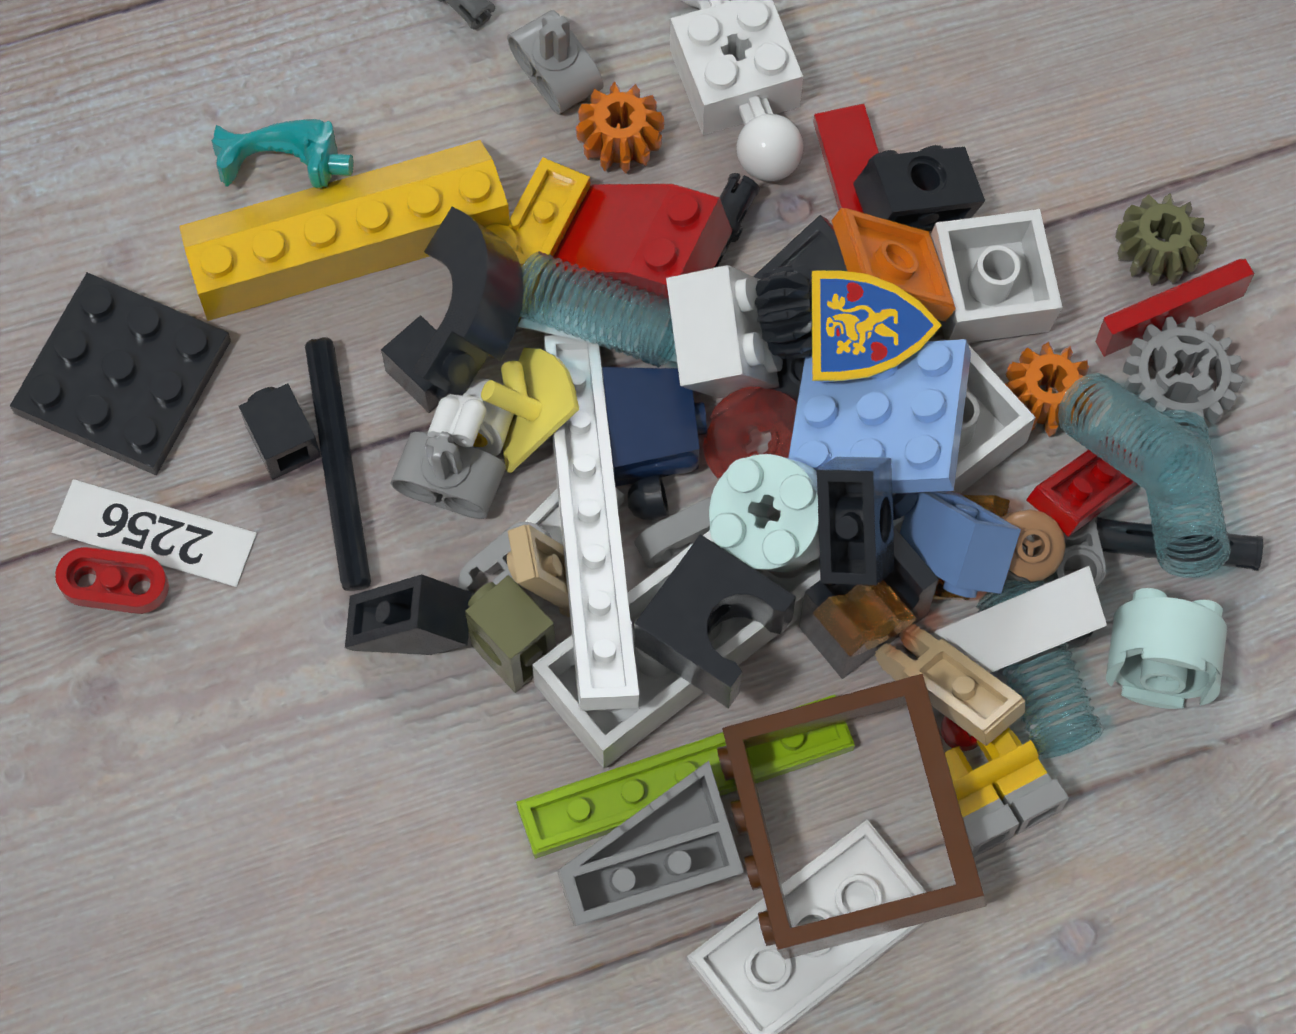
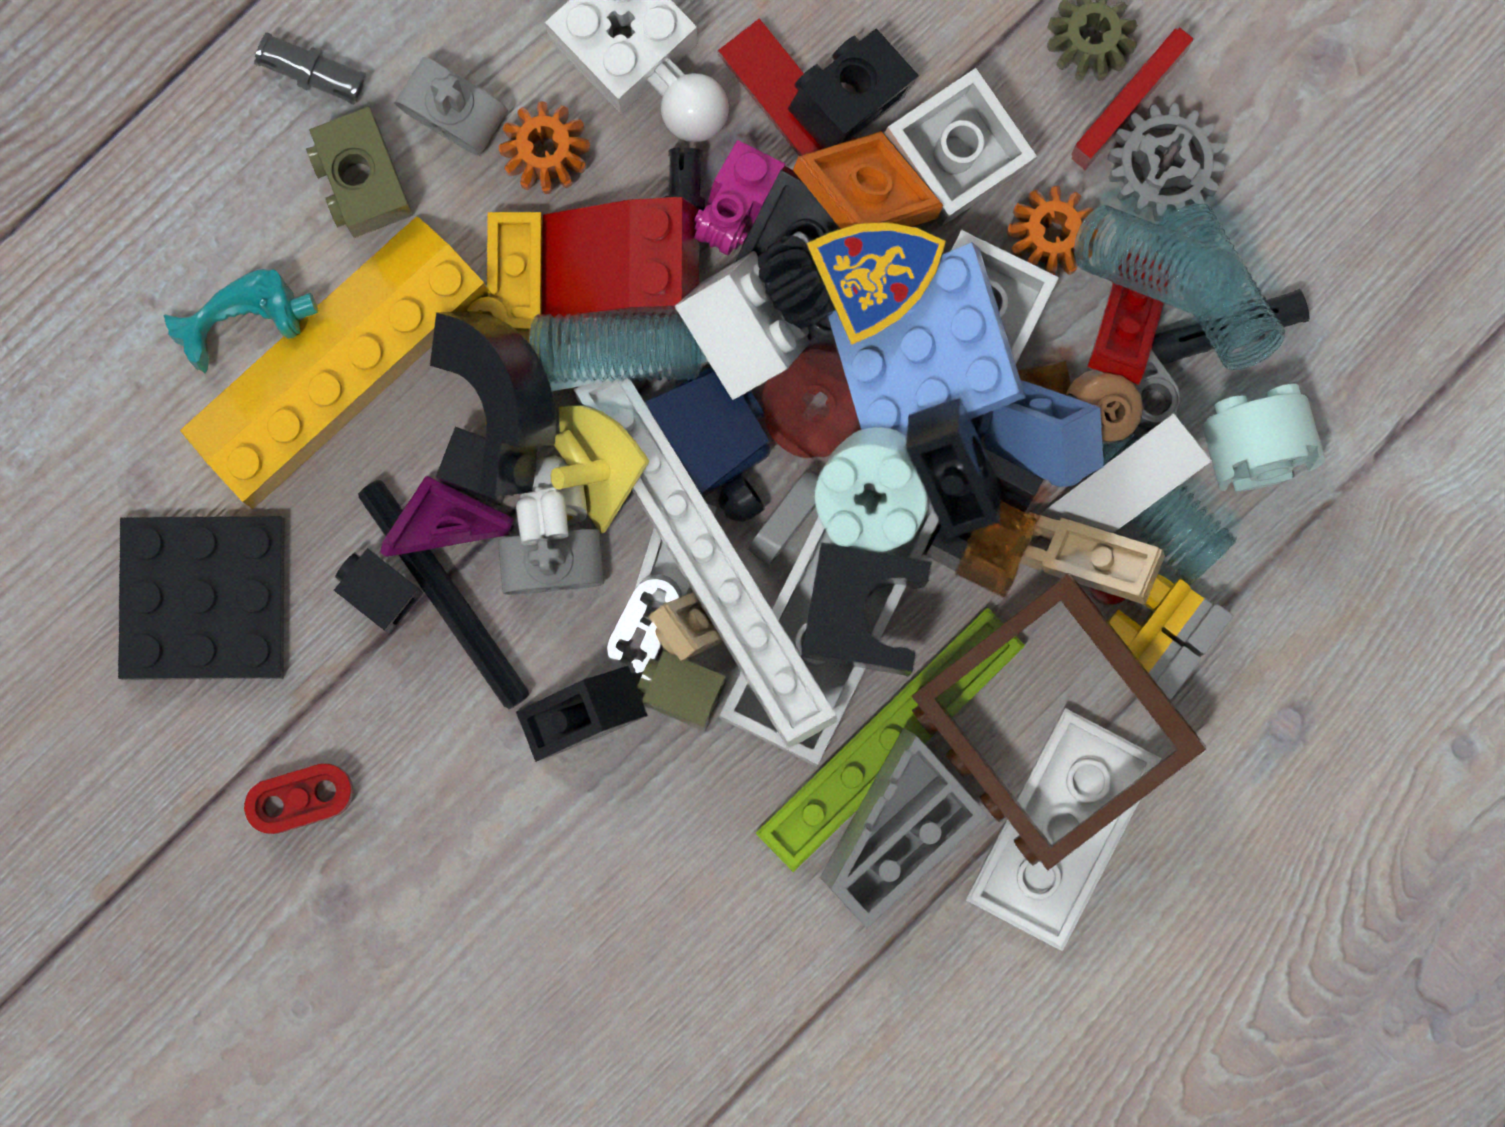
camera: 25 degrees left, 15 degrees up
white sticker [51,479,257,587] -> none
none -> olive brick [306,106,413,238]
none -> magenta tile [380,475,514,557]
none -> dark pink brick [694,140,785,256]

